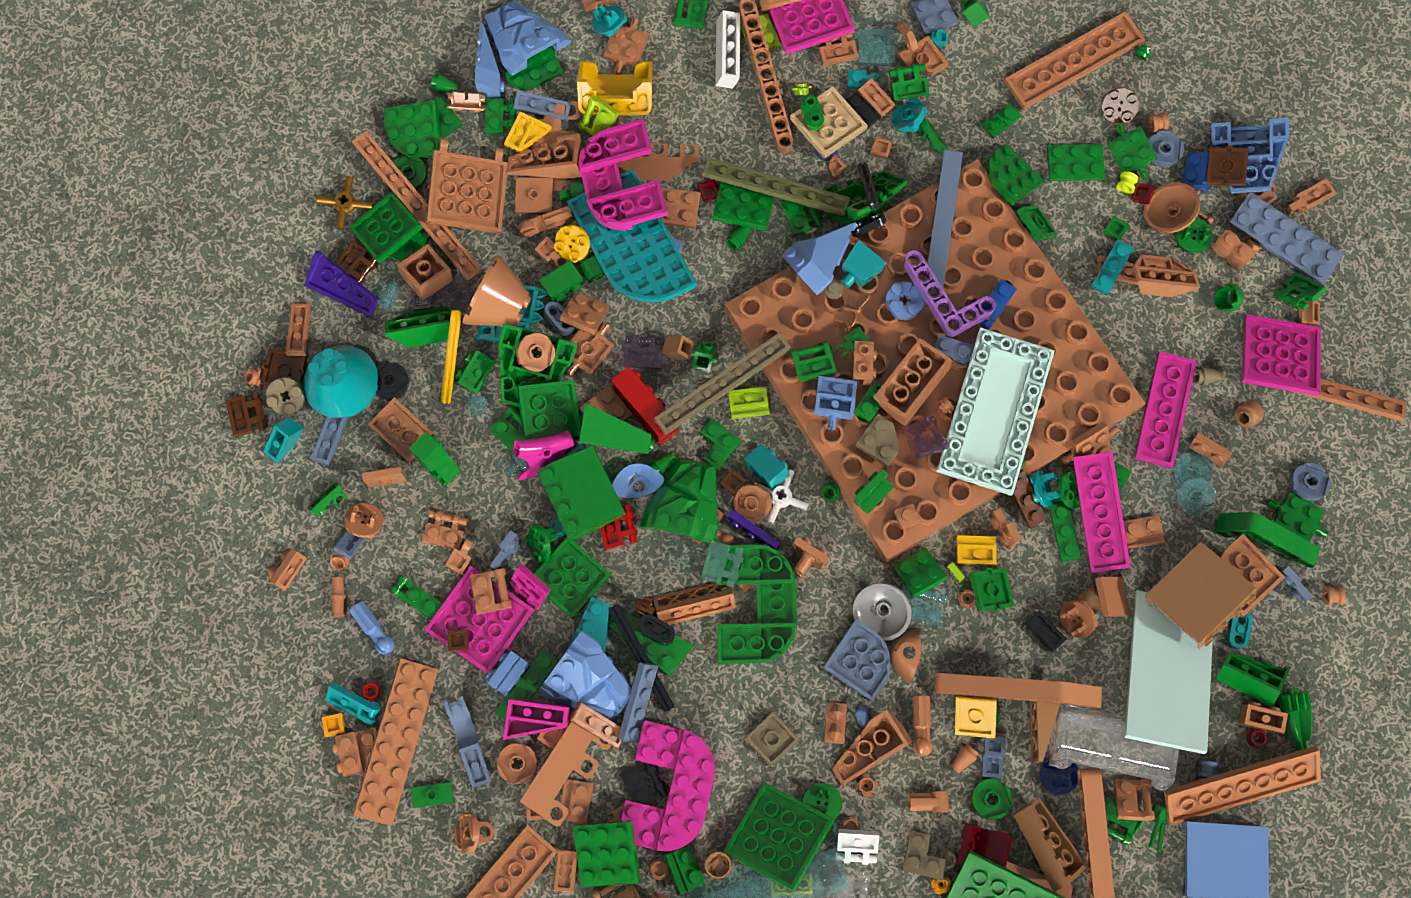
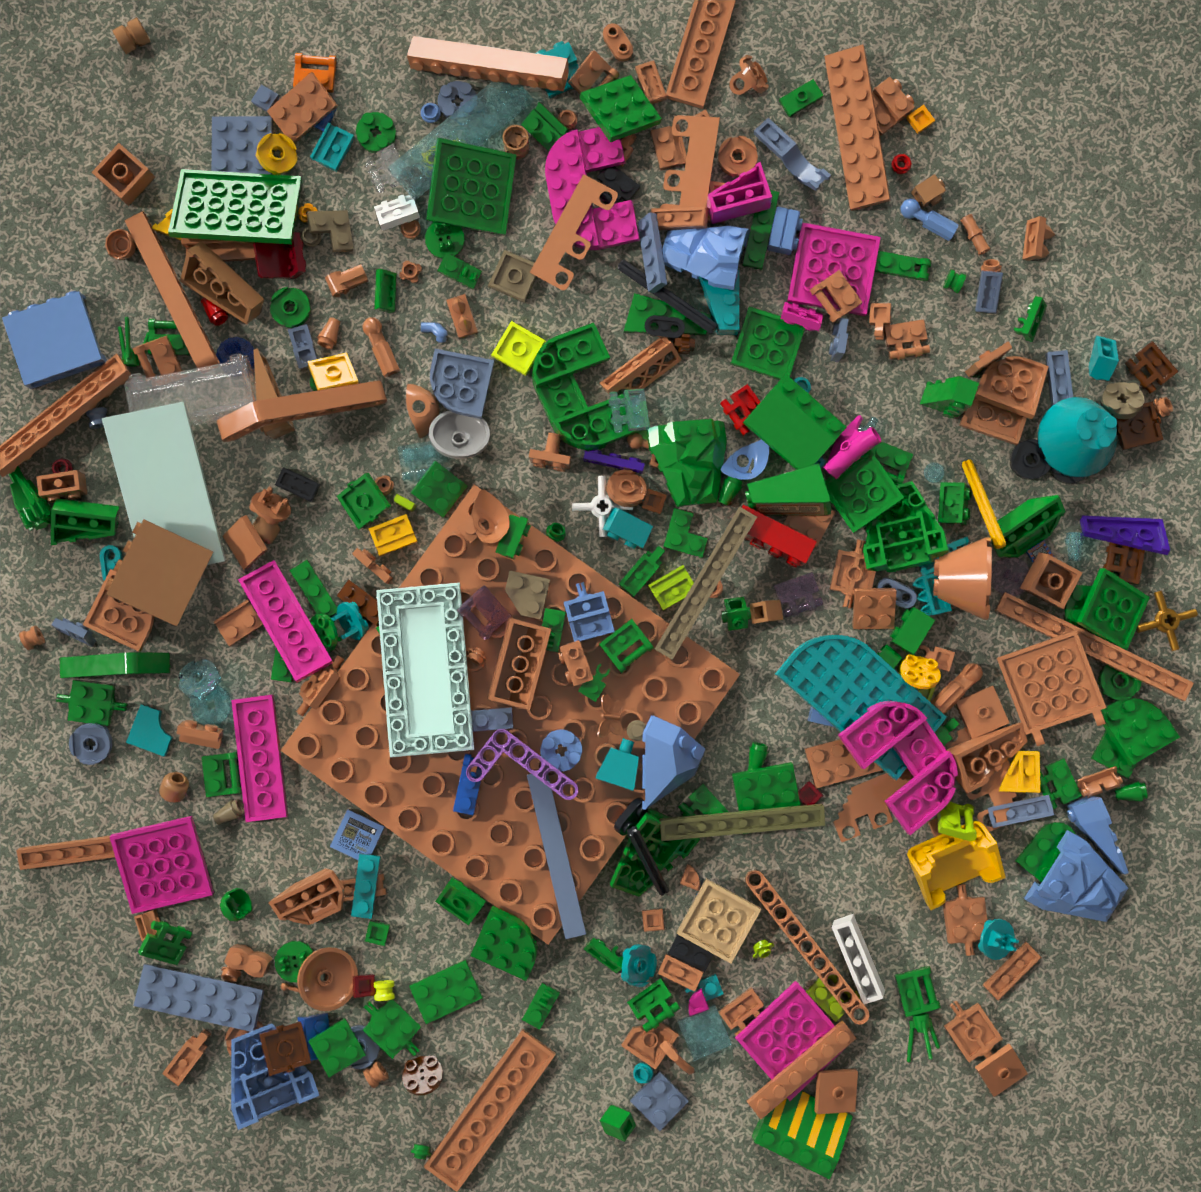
camera: 155 degrees right, 10 degrees up
nougat tile [286,303,311,356] -> none
teal plate [325,682,380,724] -> none
nougat plate [344,503,384,539] -> none
reddish brown plate [447,630,469,652] -> none
nougat plate [516,333,555,372] -> none
green plate [525,524,558,563] -> none
green plate [800,95,824,131] -> none
nougat wedge [832,709,913,786] -> none
none -> teal tile [126,704,173,757]
none -> red cone [201,298,228,326]
none -> green plate [202,752,242,797]
none -> green plate [308,1018,366,1077]
none -> medium blue tile [330,809,385,860]
none -> green plate [374,269,397,313]
none -> green plate [437,252,482,289]
none -> nougat piece [472,490,510,543]
none -> neon yellow plate [491,321,546,376]
none -> nougat piece [530,174,618,290]
none -> green hinge [618,546,665,598]
none -> dark pink tile [688,988,709,1016]
none -> medium nougat brick [911,174,946,209]
none -> green wheel [943,269,966,294]
none -> nougat plate [975,356,1049,419]

